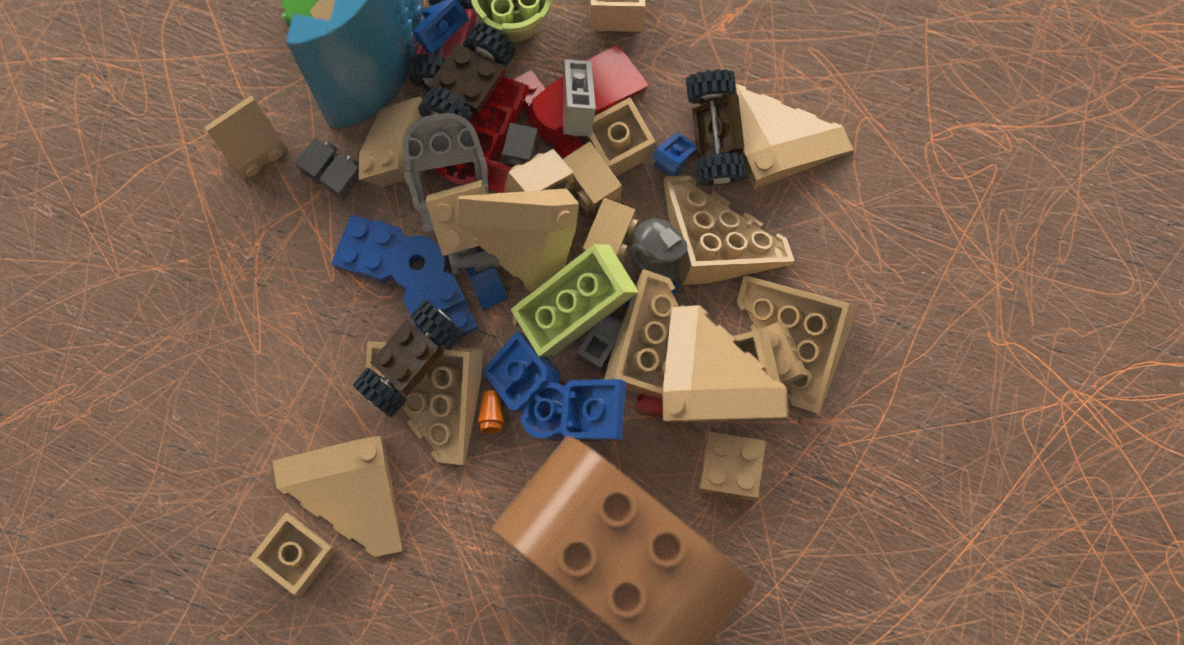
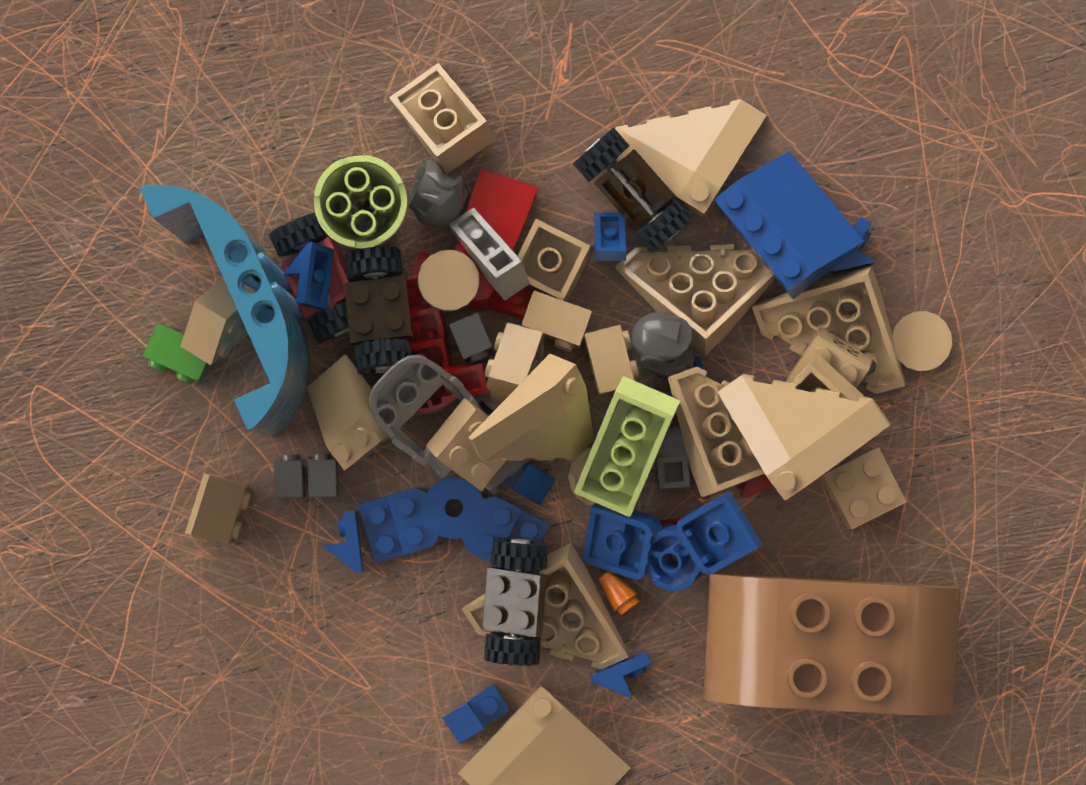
camera: 40 degrees left, 10 degrees up
none -> blue slope [323,511,364,572]
none -> dark grey helmet [408,159,468,227]
none -> tan tile [418,250,479,312]
none -> blue slope [443,684,510,744]
none -> blue slope [589,651,651,698]
none -> blue slope [714,151,865,299]
none -> blue slope [828,217,876,274]
none -> tan tile [892,311,952,372]

